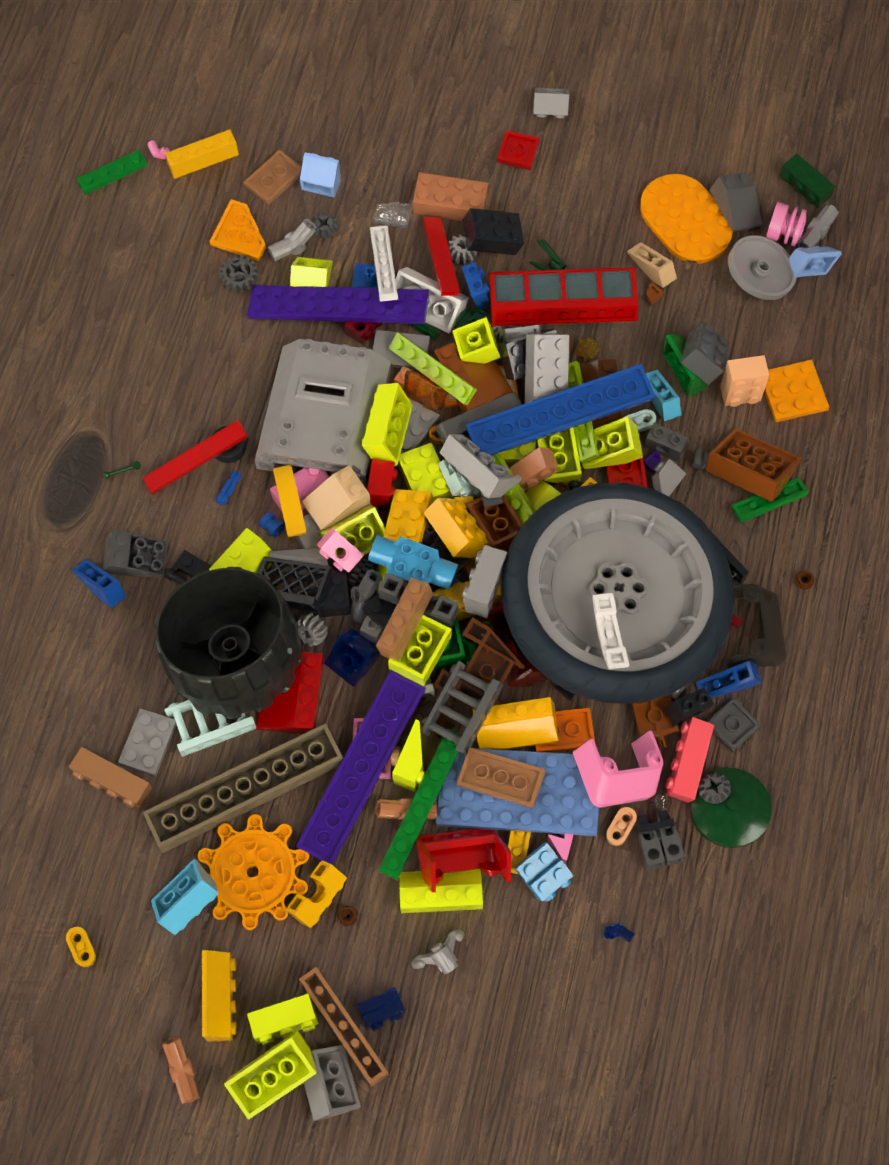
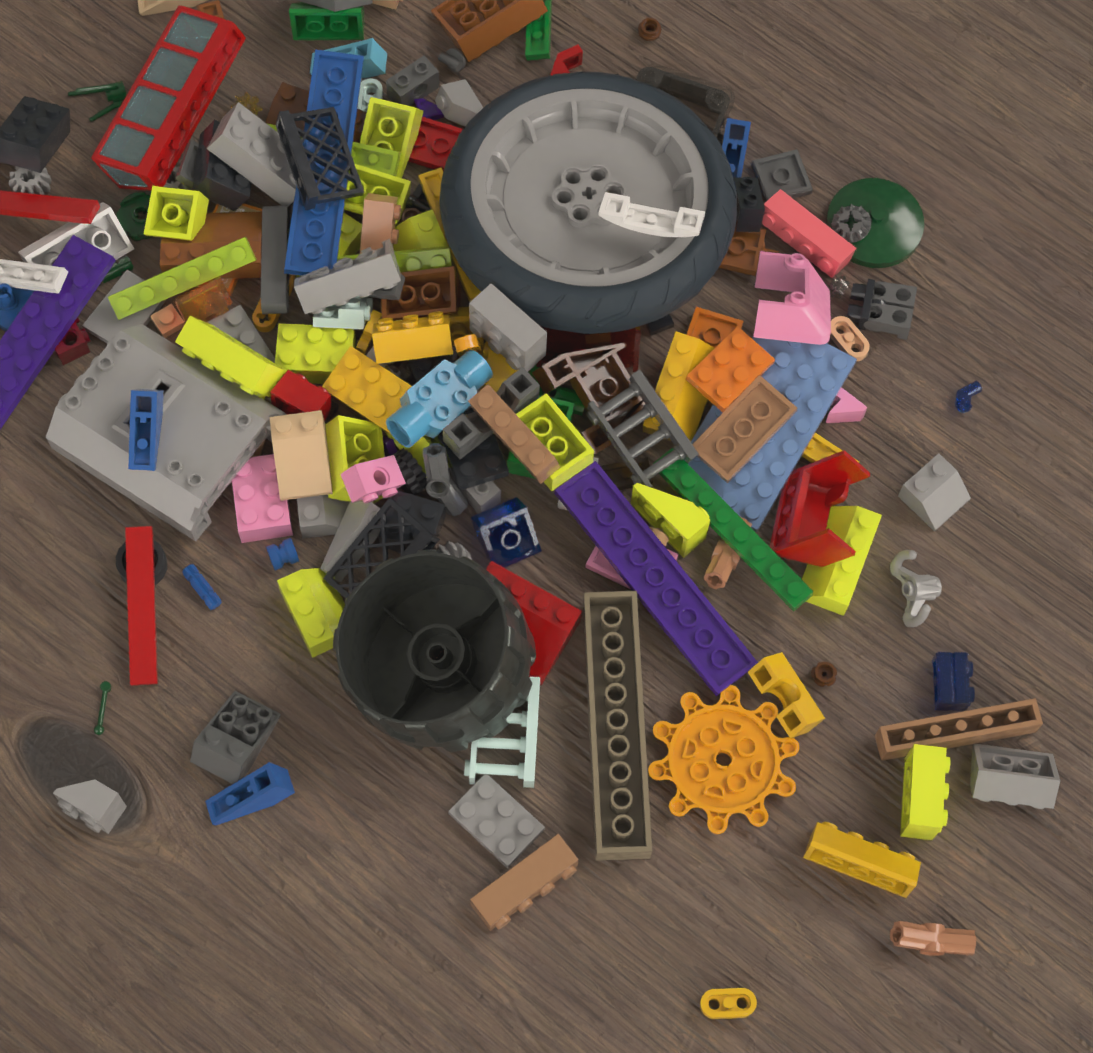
camera: 70 degrees left, 0 degrees up
medium azure slope [151,859,219,935] -> none
black plate [165,550,211,585] -> none
neon yellow slope [224,1030,317,1120] -> none
yellow slope [273,465,307,538] -> none
blue plate [462,262,490,311] -> none
plate [514,842,573,902] -> none
none -> light grey slope [53,779,127,834]
none -> blue slope [128,389,164,471]
none -> black fence [275,107,364,210]
none -> light orange beam [454,334,484,357]
none -> red slope [550,44,583,76]
none -> orange plate [686,326,775,413]
none -> light grey slope [898,453,971,532]

